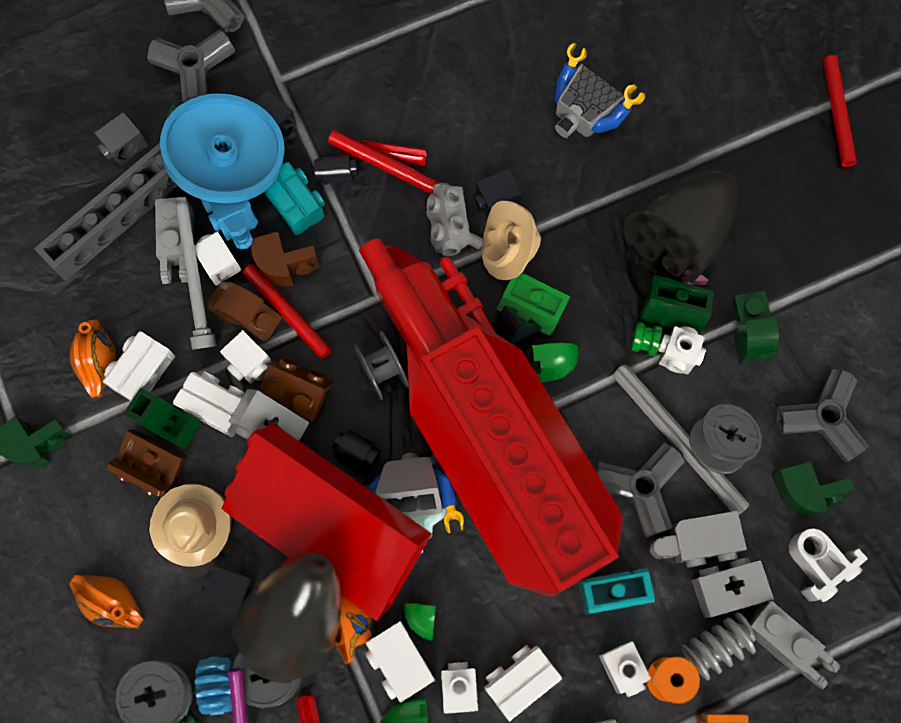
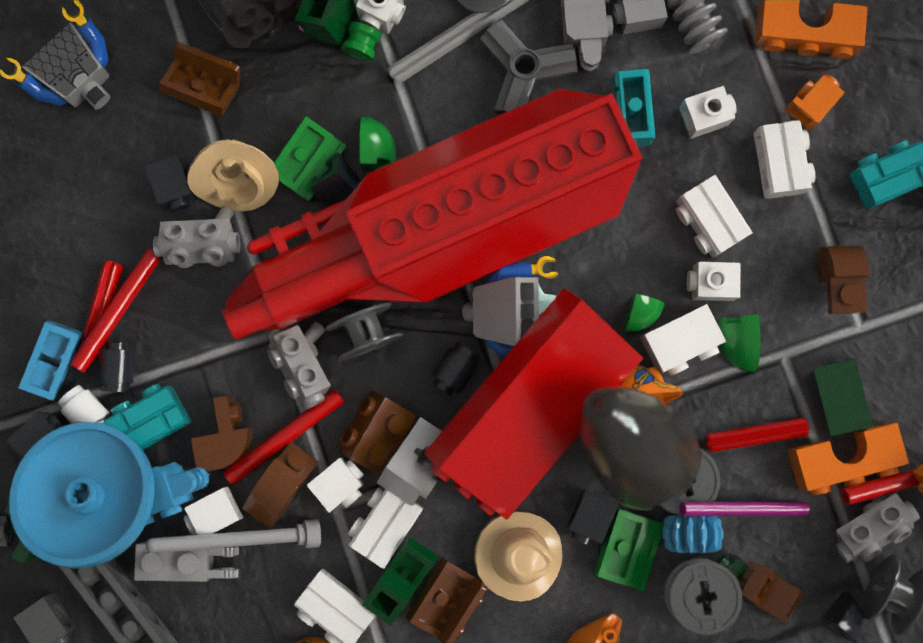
camera: 90 degrees left, 10 degrees up
orange piece [647,657,700,703] -> none
none -> dark azure brick [18,320,83,401]
none -> white brick [58,385,111,424]
none -> reddish brown bracket [159,42,240,117]
none -> light grey brick [267,322,331,409]
none -> green plate [593,508,664,591]

